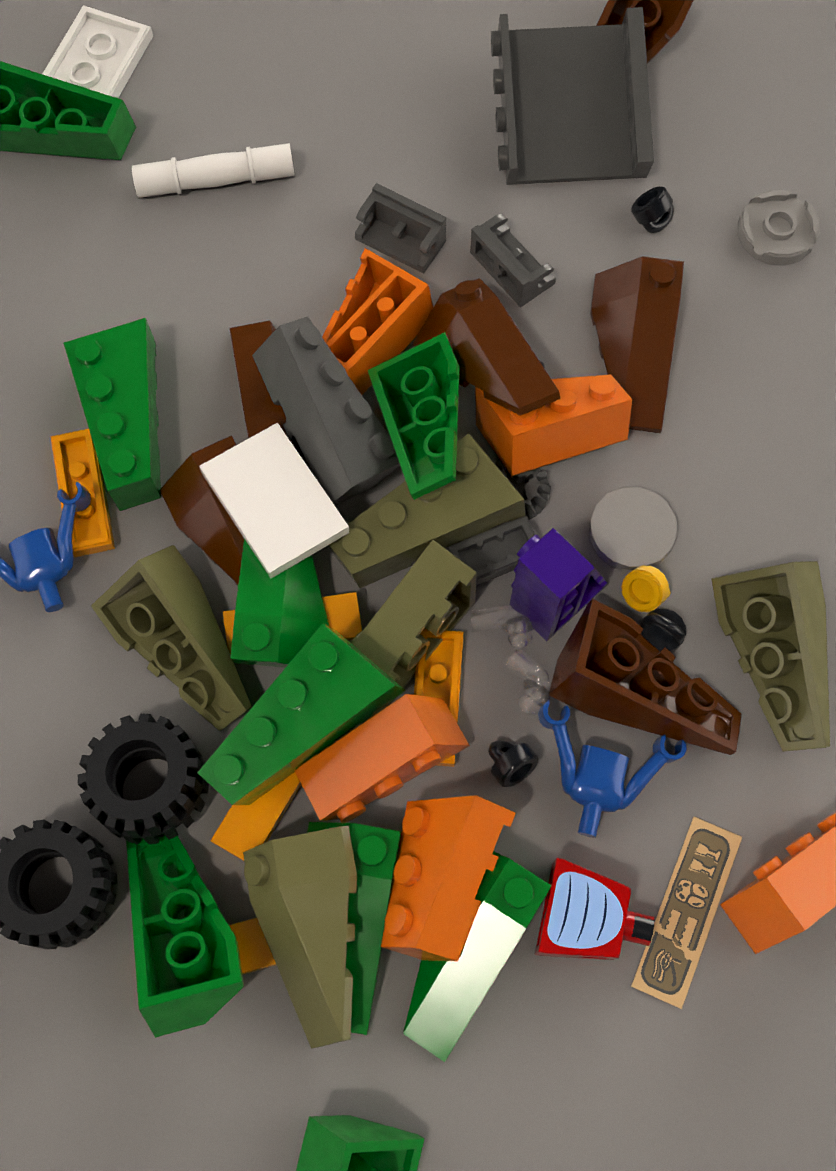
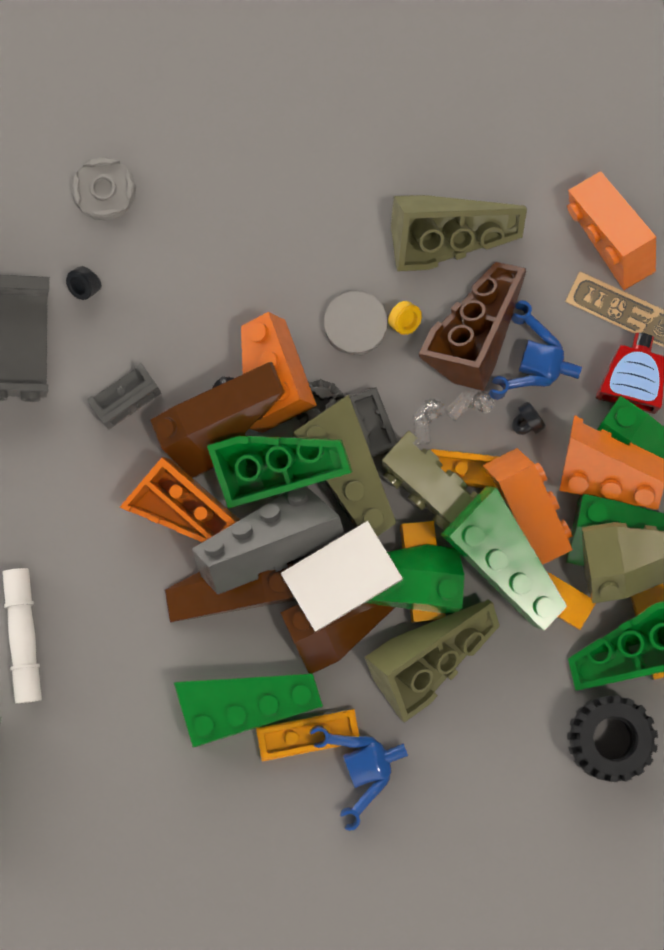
camera: 85 degrees left, 10 degrees up
black tyre [78,714,209,845] -> none
dark grey hinge [355,183,446,274] -> none
dark purple wedge [509,528,608,641] -> none
reddish brown wedge [590,256,684,433] -> none
black tile [640,609,686,653] -> none

